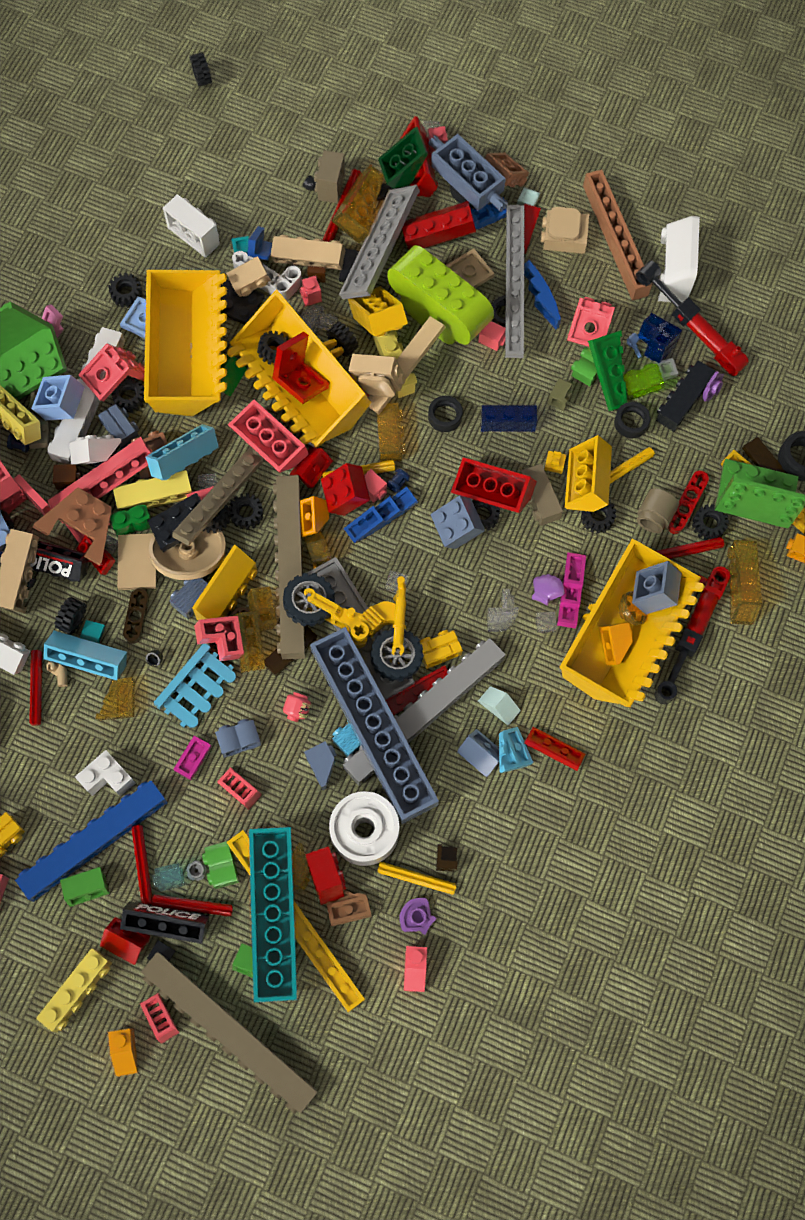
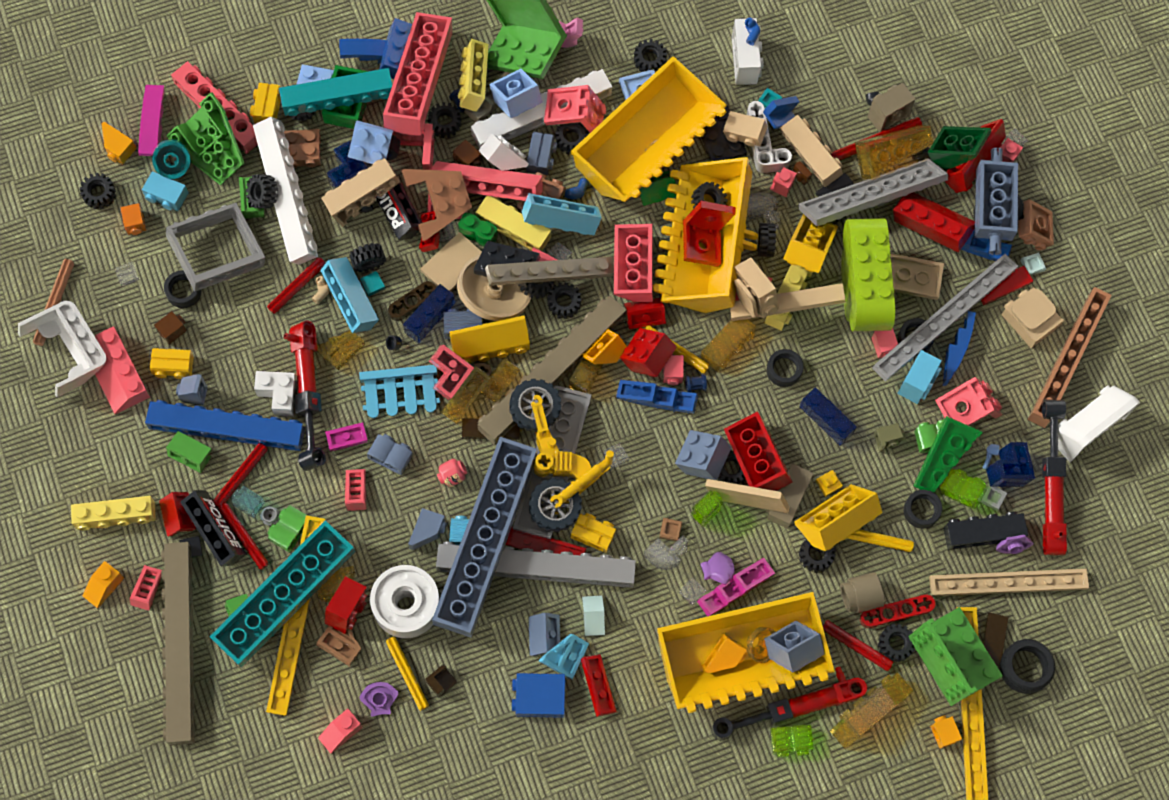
camera: 45 degrees right, 0 degrees up
none -> sand blue slope [176,374,208,405]
none -> piece [283,320,326,471]
none -> clear blue brick [403,284,455,344]
none -> black tyre [428,102,461,138]
none -> blue brick [512,673,565,718]
none -> blue arm [565,178,589,200]
none -> medium nougat tile [659,518,682,542]
none -> clear neon green brick [691,491,723,527]
none -> tan tile [705,479,790,513]
none -> blue arm [744,17,760,46]
none -> clear neon green brick [770,725,814,758]
none -> medium azure brick [897,350,942,404]
none -> tan plate [929,569,1089,596]

